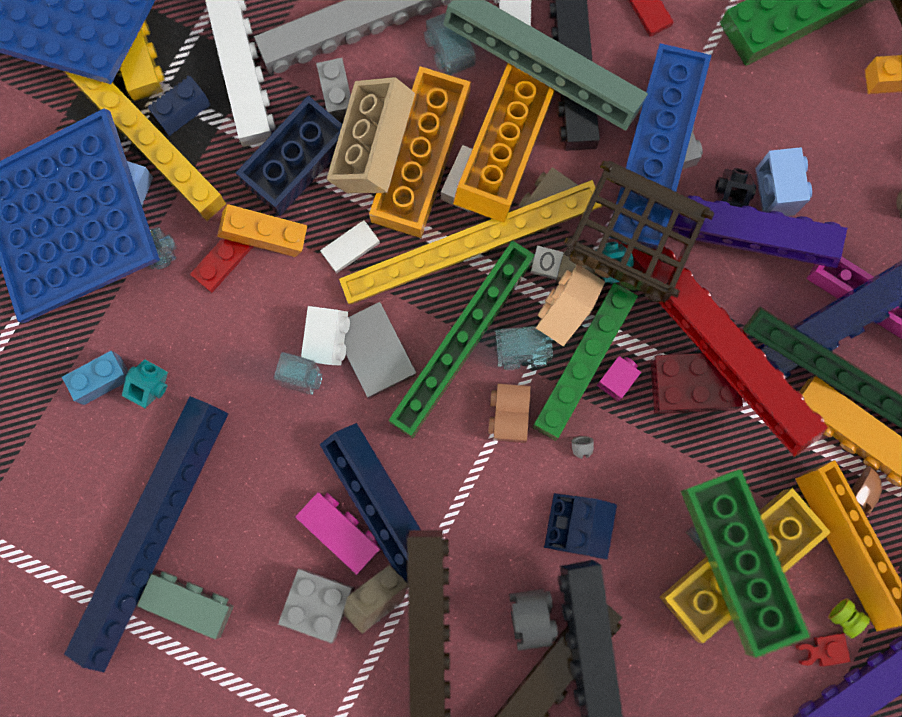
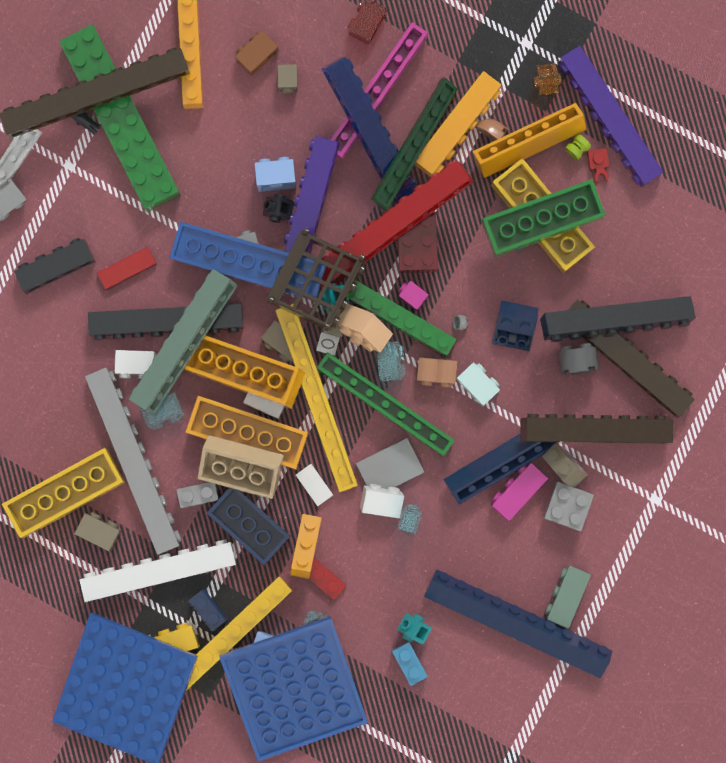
camera: 90 degrees left, 5 degrees up
none -> light aqua brick [456,362,500,407]

